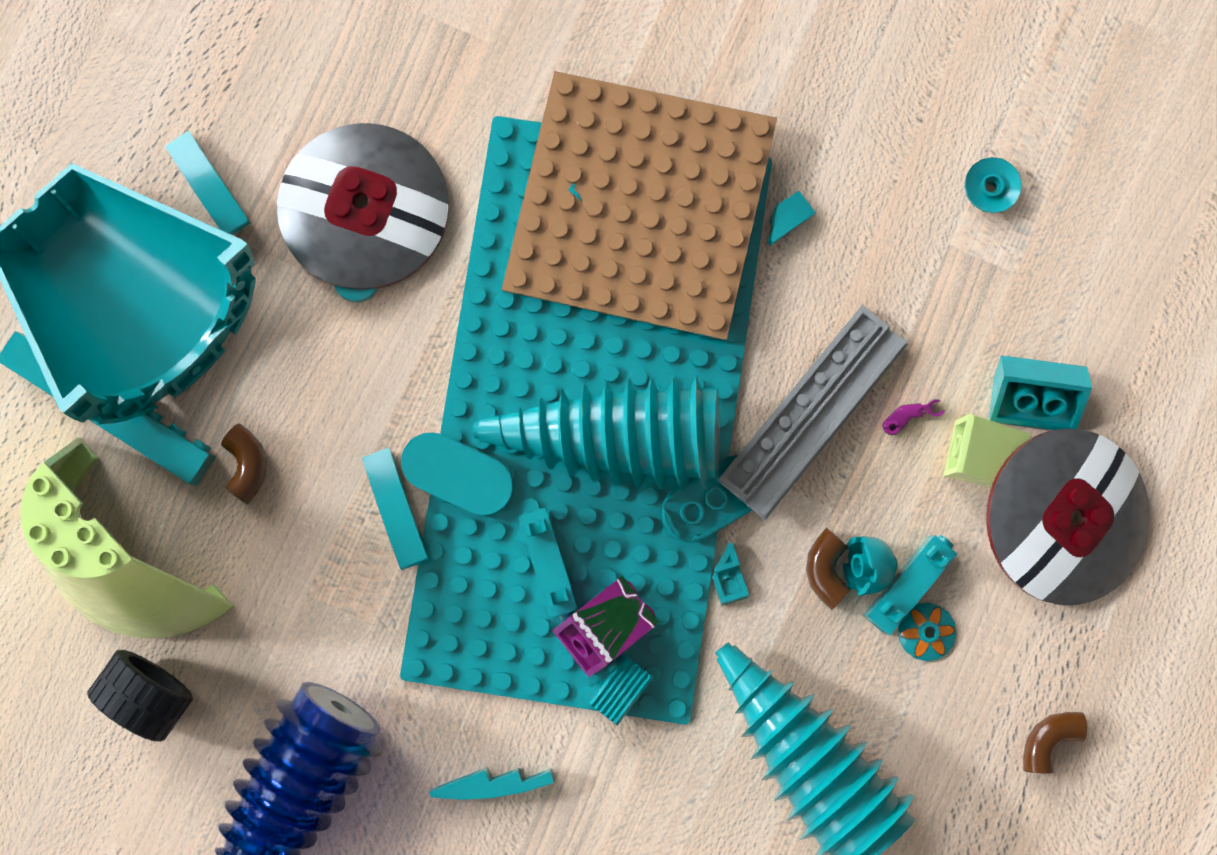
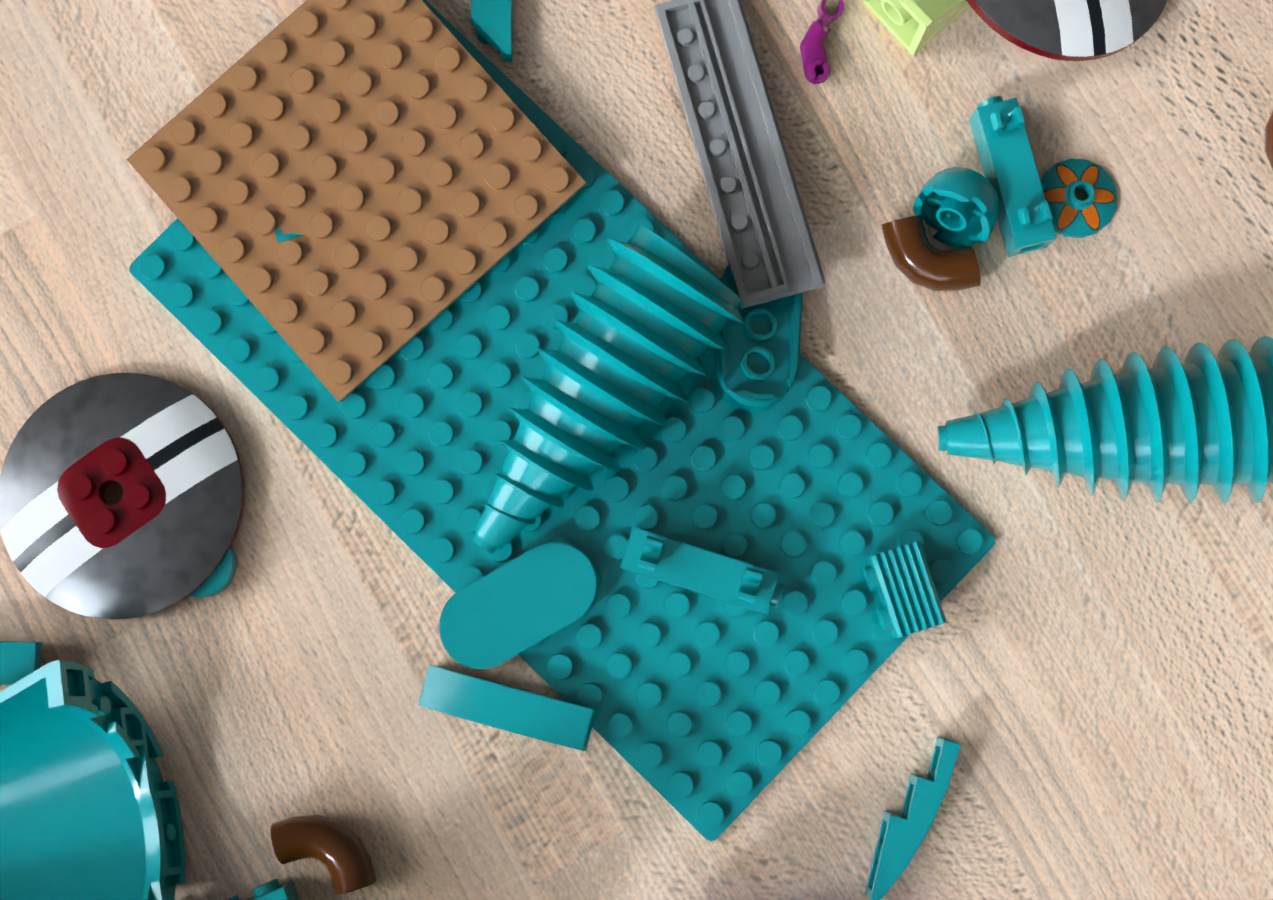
camera: 50 degrees left, 0 degrees up
slope [553,576,659,678] -> none
teal slope [712,542,749,606] -> none

